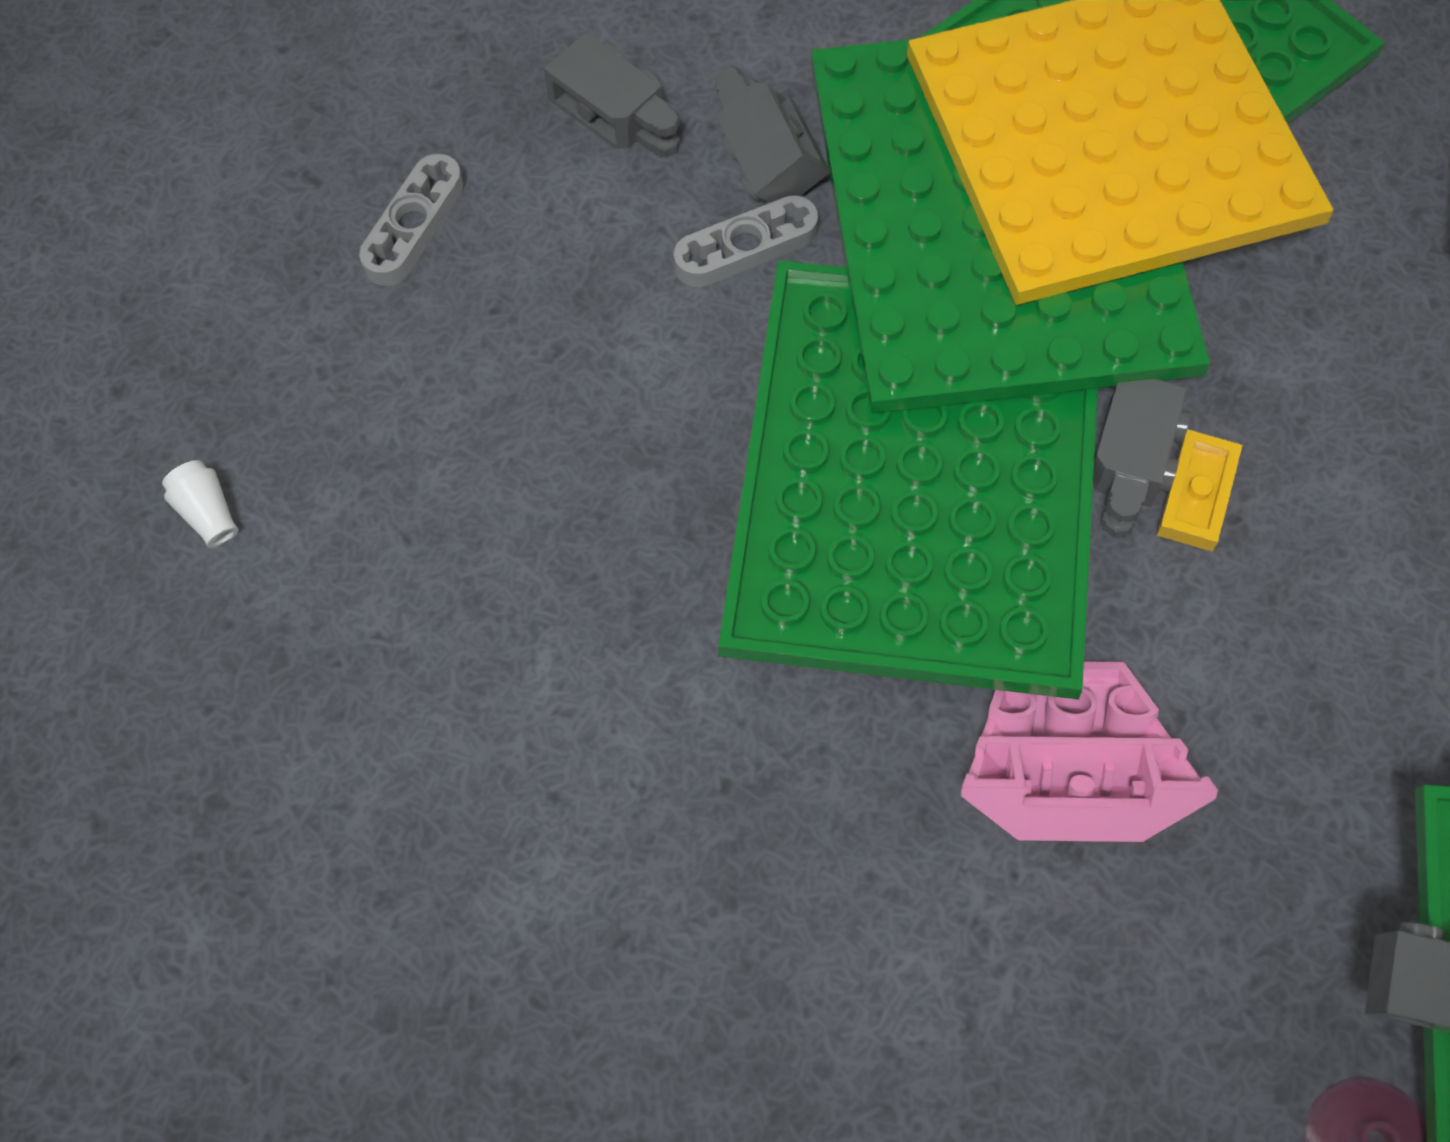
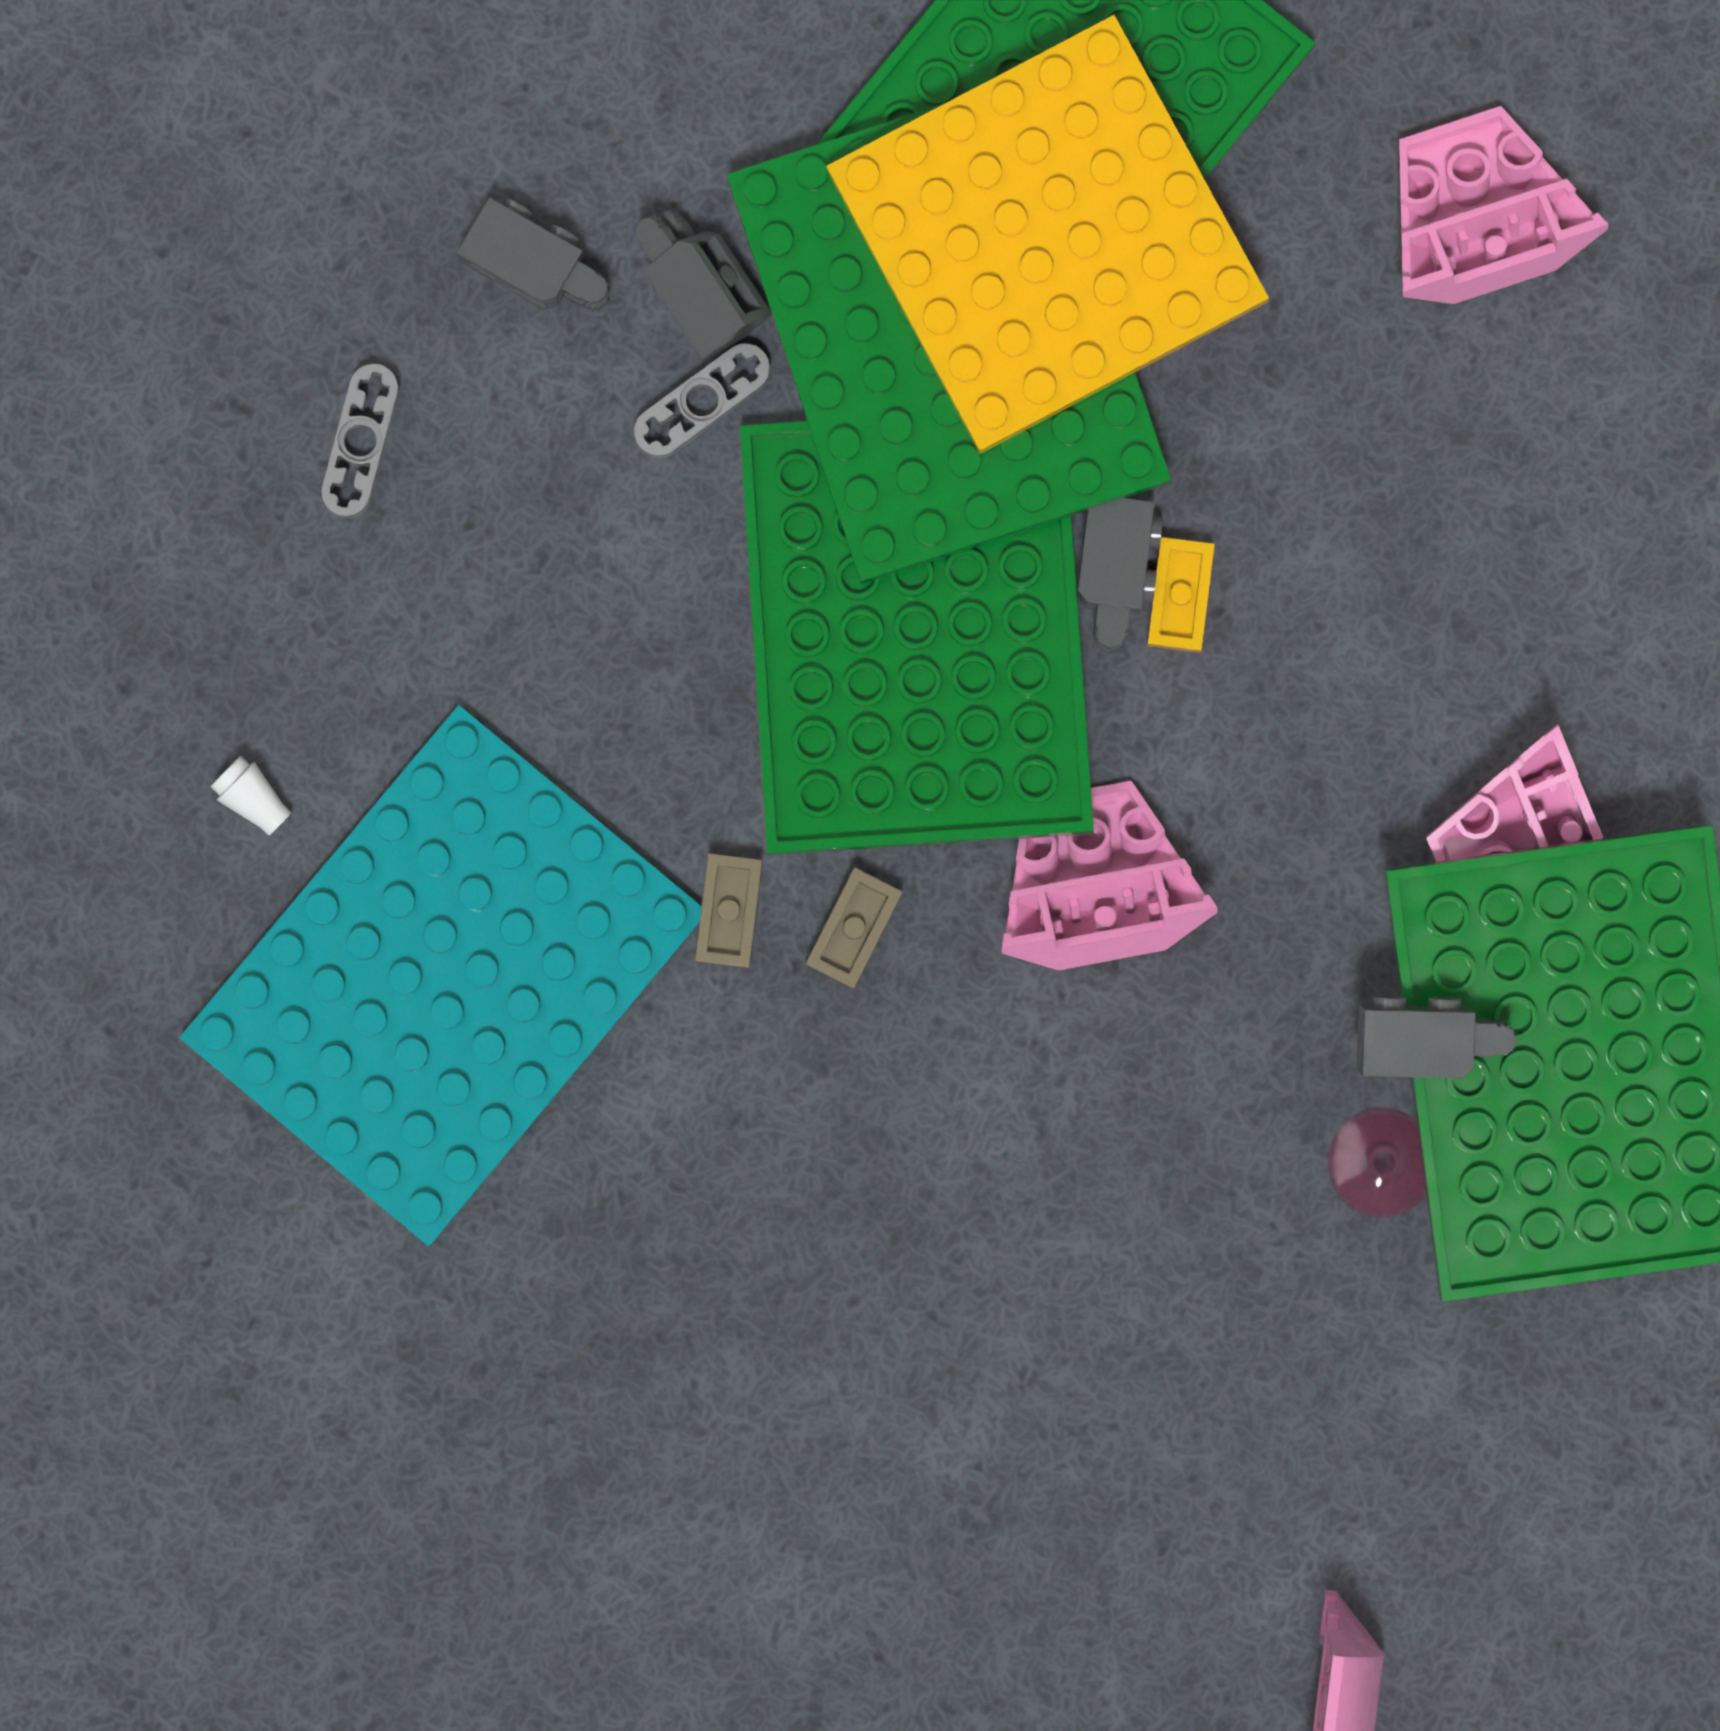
camera: 15 degrees left, 20 degrees up
none -> teal plate [179,705,702,1247]
none -> dark tan plate [695,853,762,969]
none -> dark tan plate [805,867,903,990]

